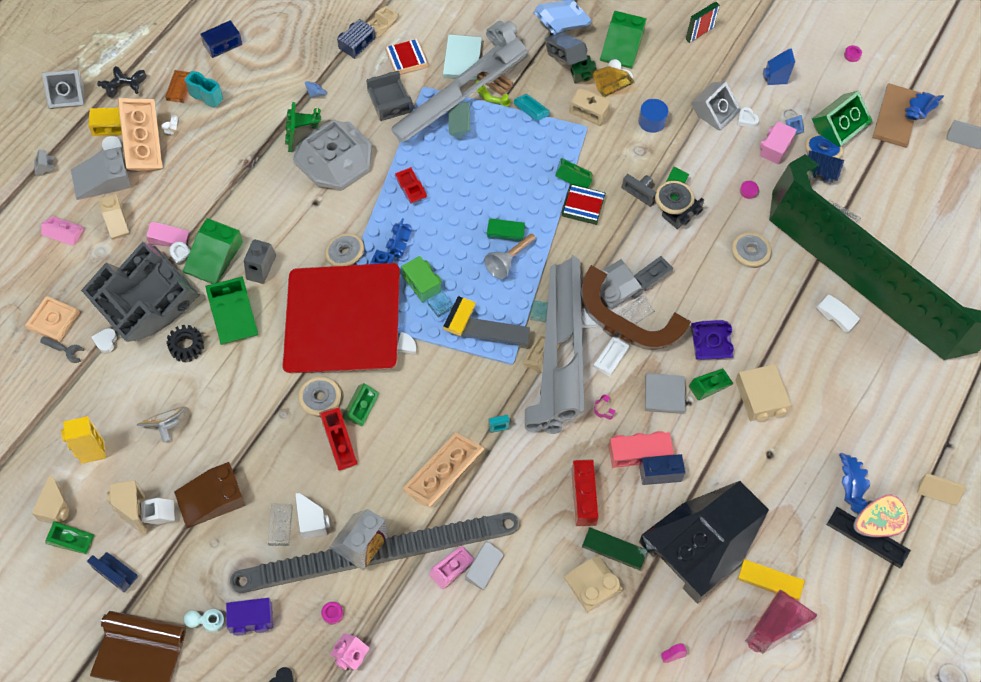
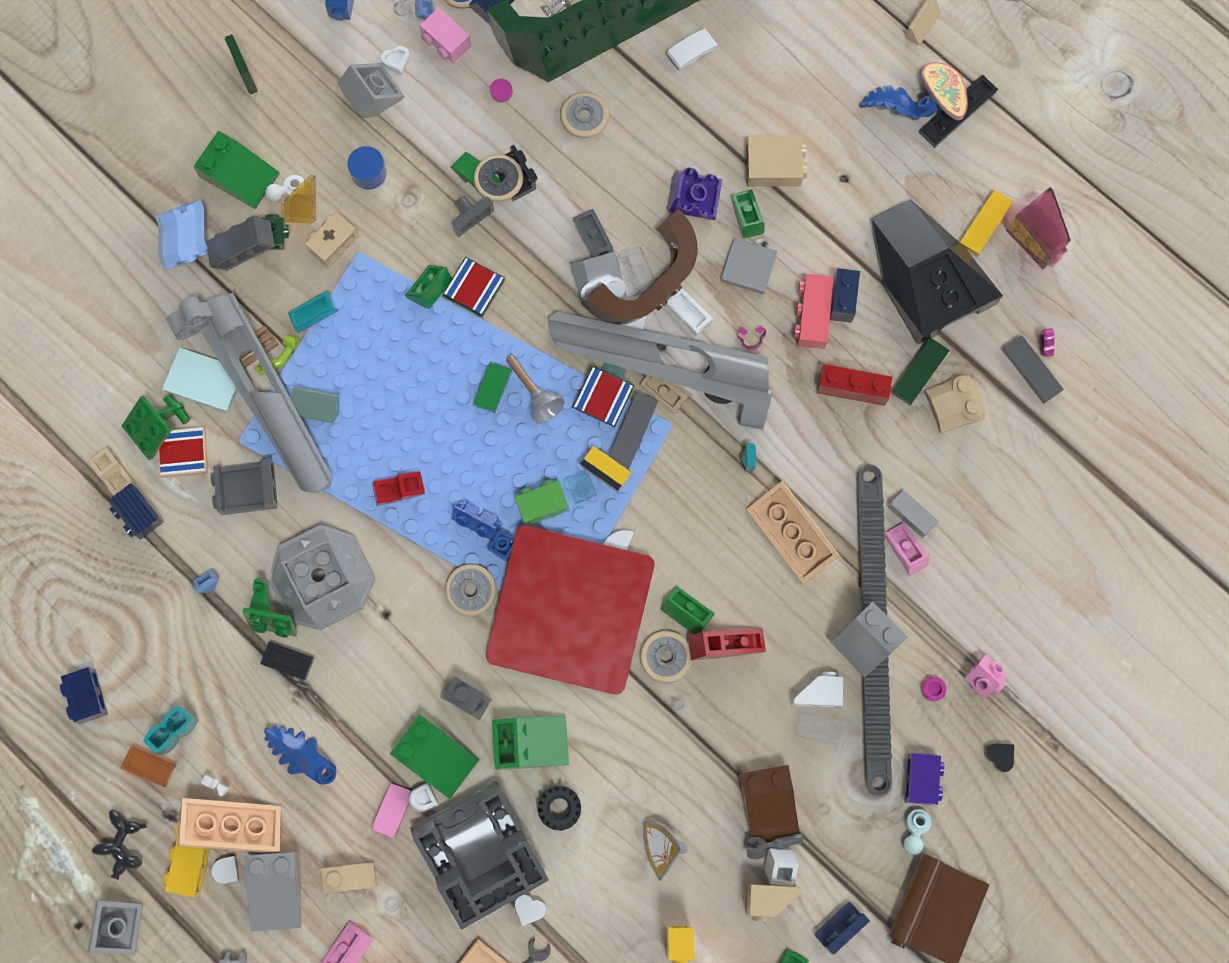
camera: 75 degrees left, 15 degrees up
none -> green plate [121,394,191,460]
none -> black tile [260,642,315,681]
none -> blue plant [264,726,336,785]
none -> tile [573,366,635,428]
none -> dark grey piece [747,833,803,859]
none -> dark grey tile [1002,335,1064,404]

